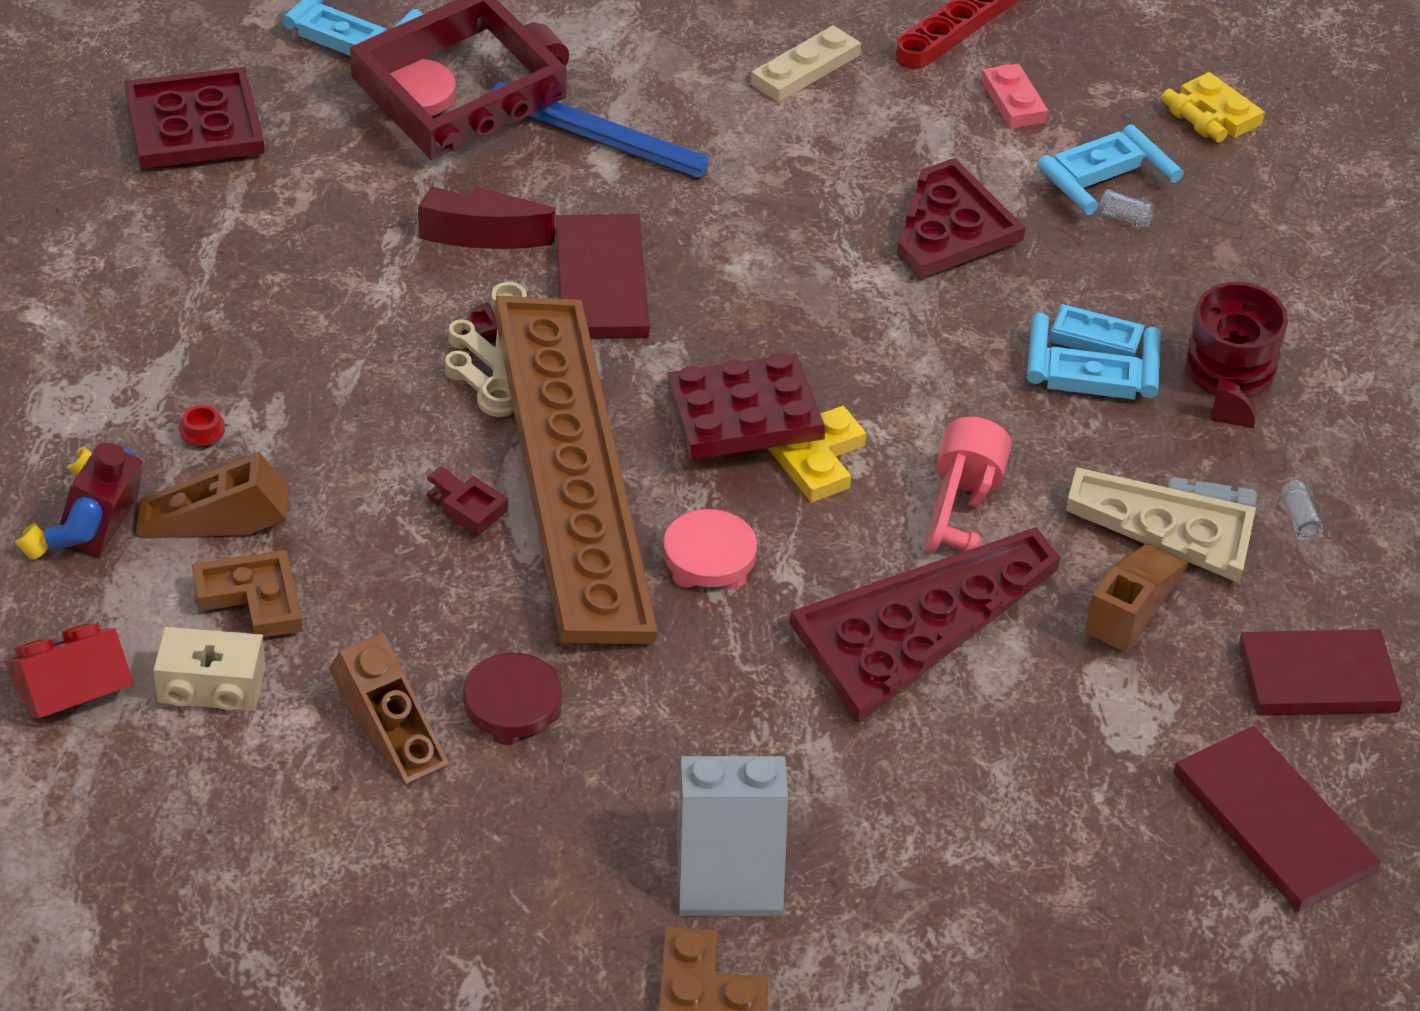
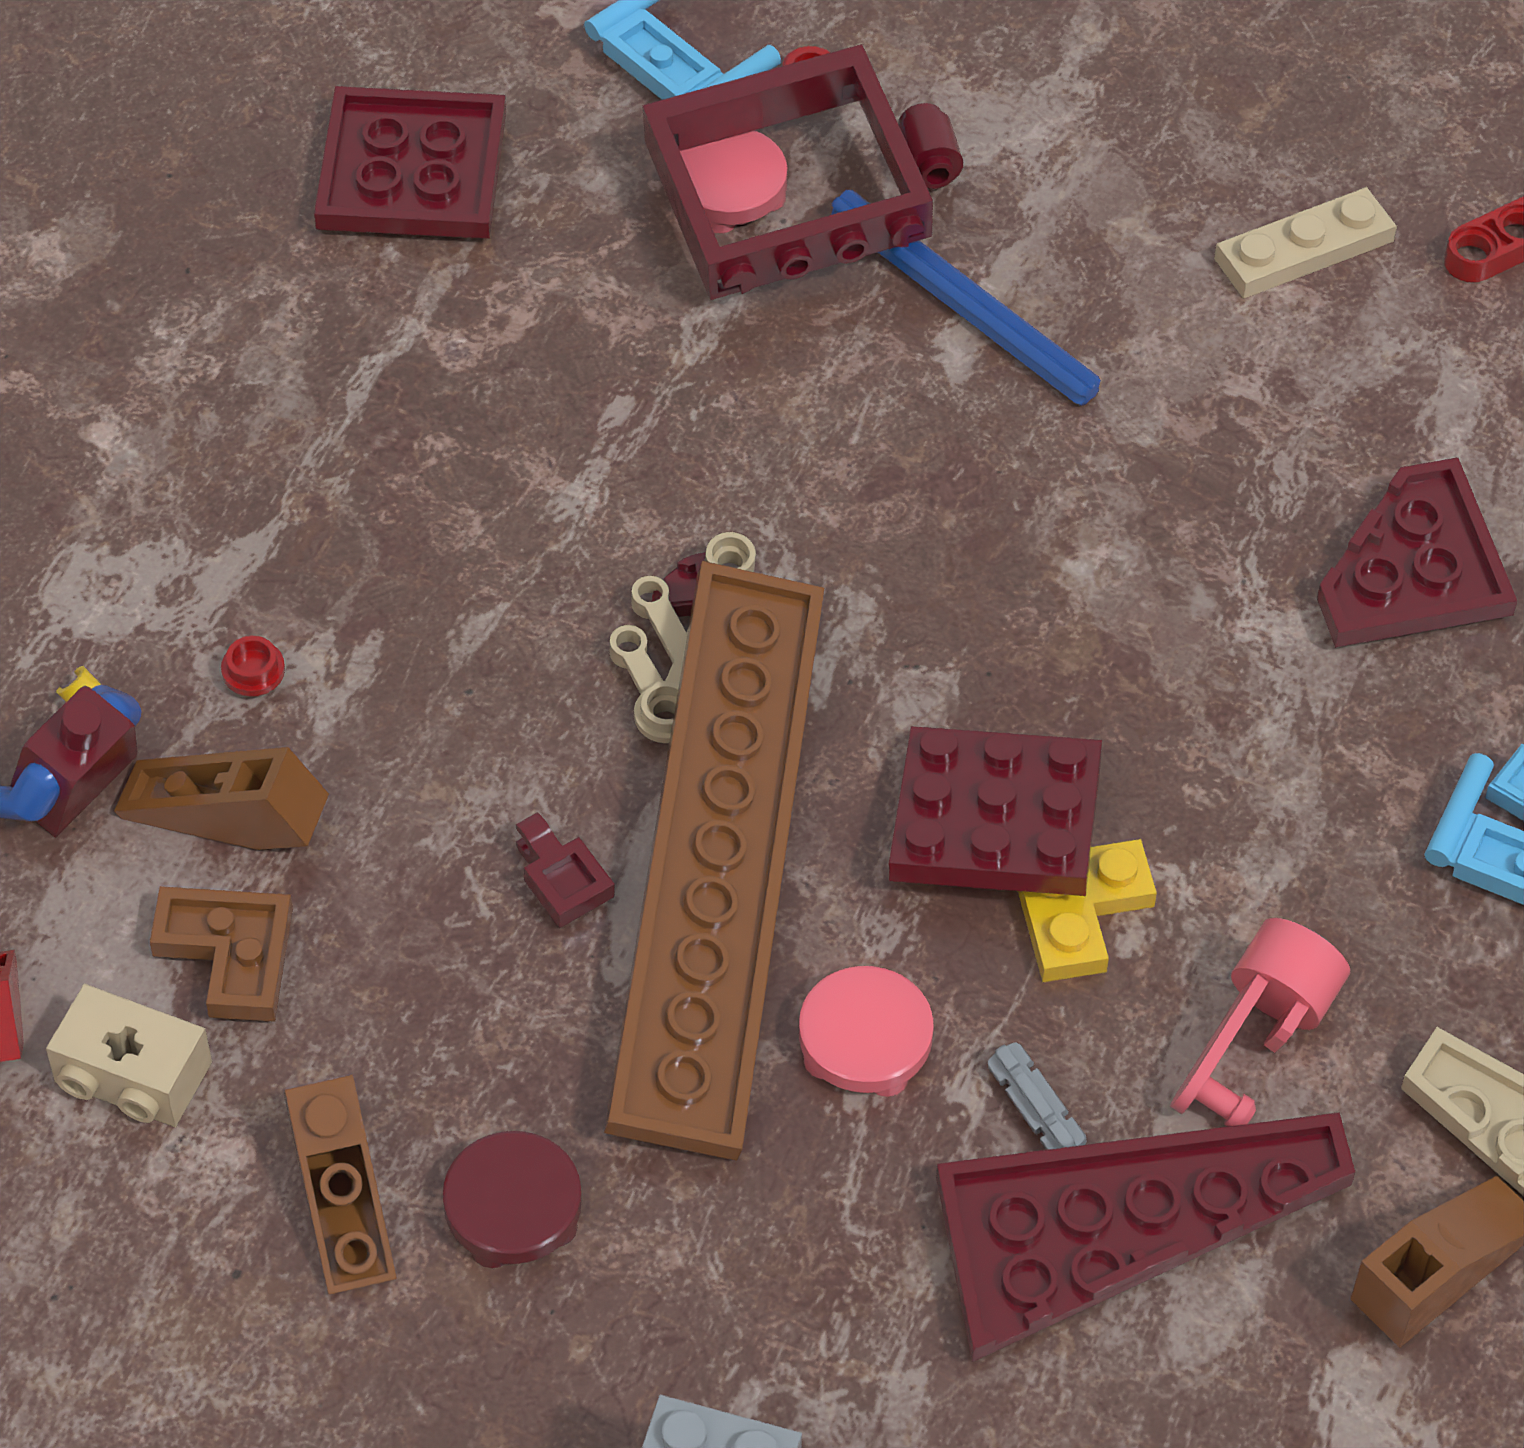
camera: 20 degrees right, 10 degrees up
dark red slope [418,186,555,249] -> none
dark red tile [556,214,650,338] -> none
none -> light grey axle [988,1042,1086,1150]

